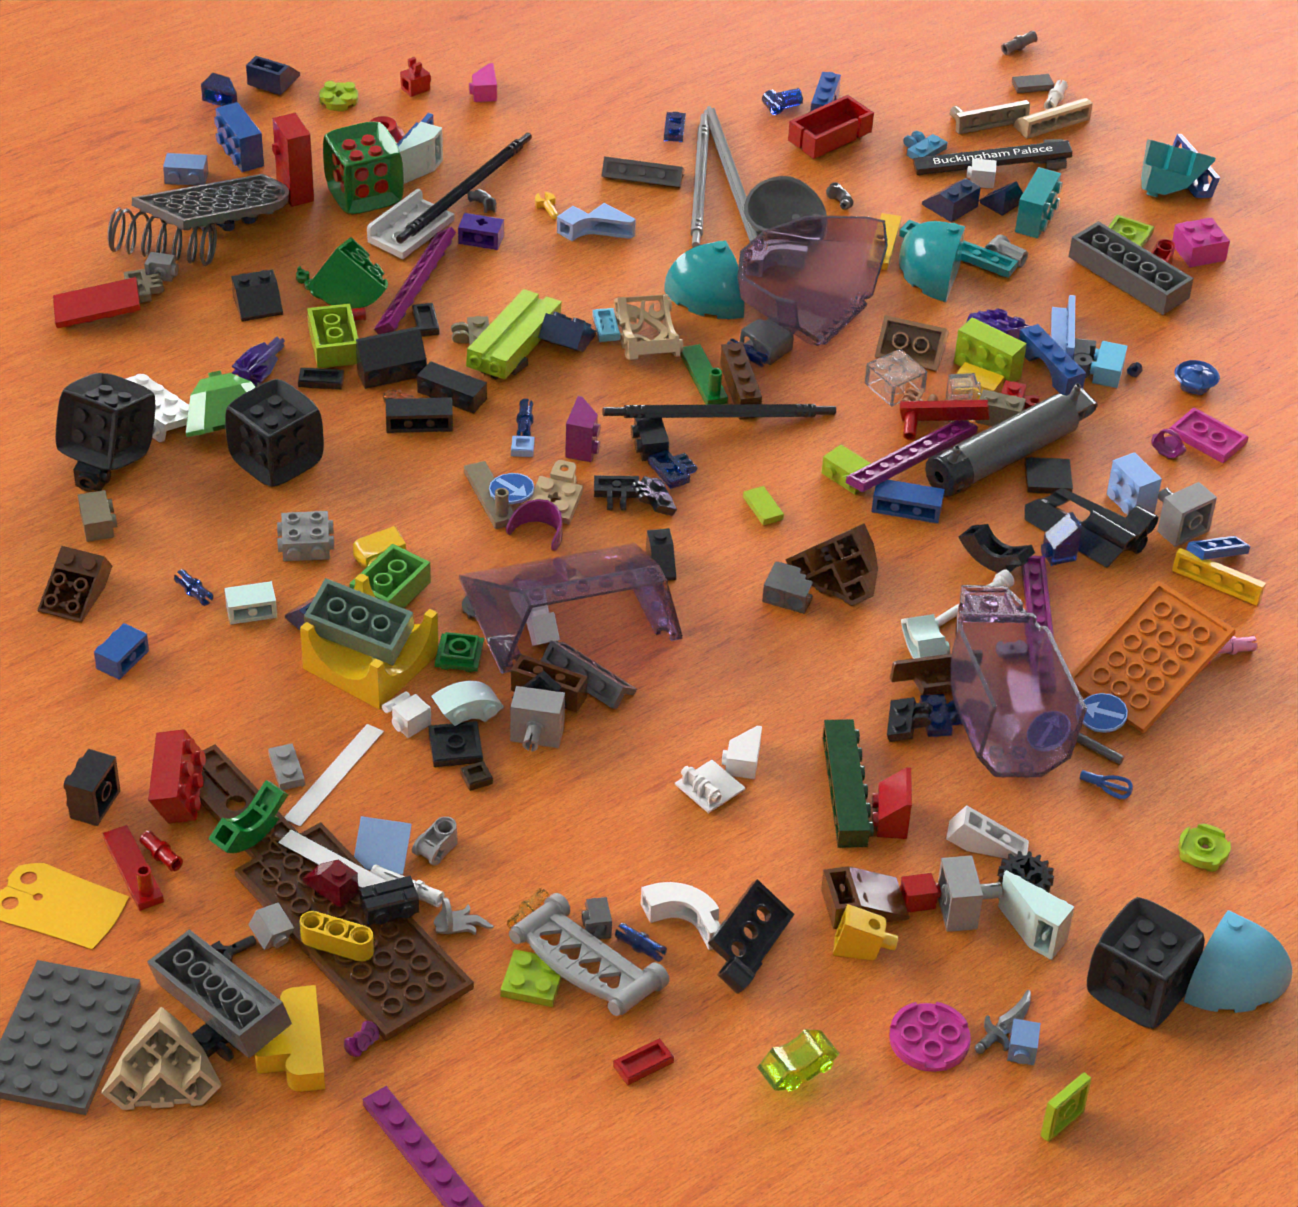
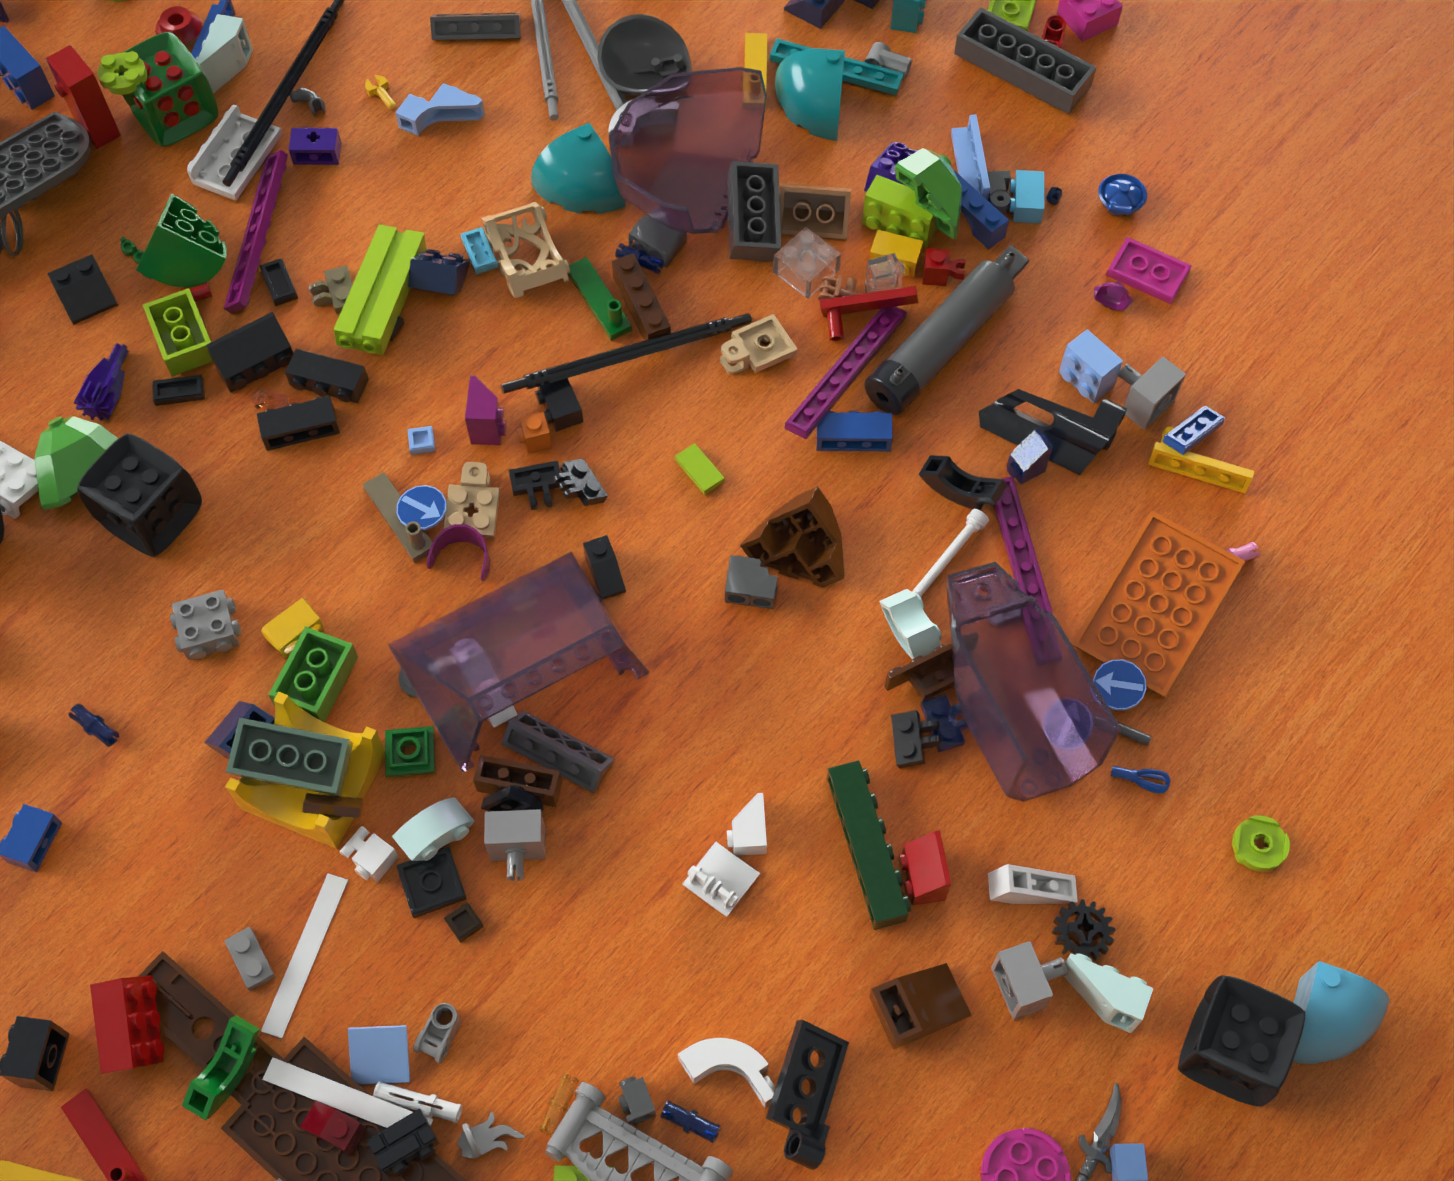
camera: 10 degrees left, 20 degrees up
red pin [139,831,183,872] -> none
light aqua brick [224,581,277,625] -> none
clear blue pin [516,399,534,436] -> none
clear blue hinge [648,450,698,489] -> none
lime brick [822,445,871,494] -> none
dark grey piece [826,182,853,210] -> none
yellow torso [833,904,898,960] -> none
red brick [900,873,941,913] -> none
dark tan brick [975,389,1026,426] -> none
black tile [1024,457,1073,494] -> none
none -> lime plate [97,51,147,95]
none -> reddish brown tile [303,793,363,818]
none -> orange brick [517,412,552,454]
none -> tan plate [720,314,798,375]
none -> dark grey brick [727,161,781,262]
none -> bright green brick [895,148,962,240]

